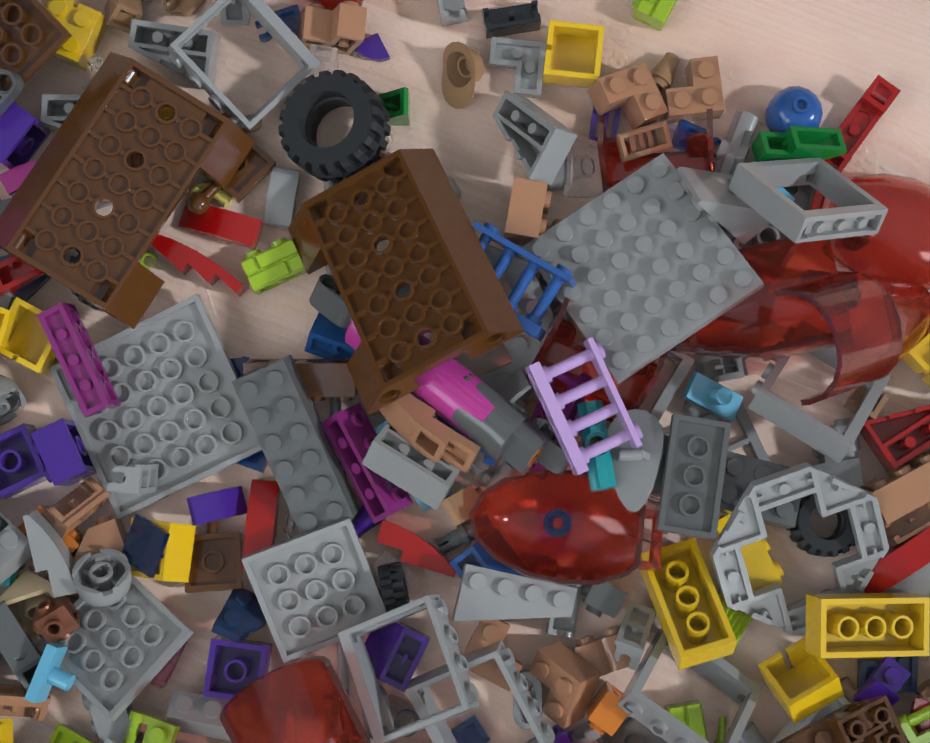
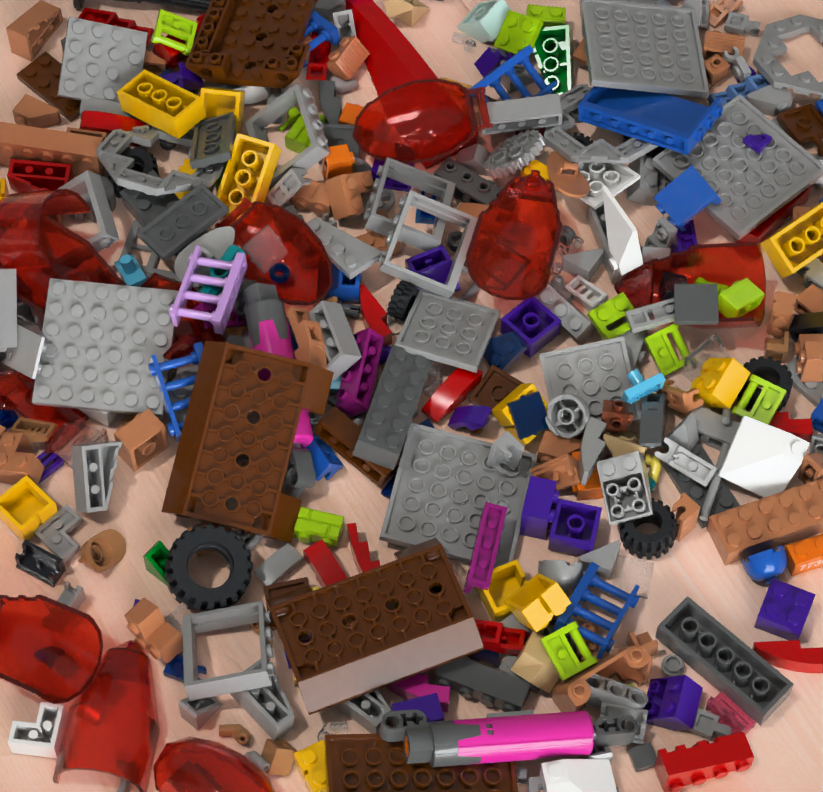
camera: 145 degrees left, 25 degrees down
none -> dark grey plate [189,111,236,169]
none -> clear piece [242,225,289,274]

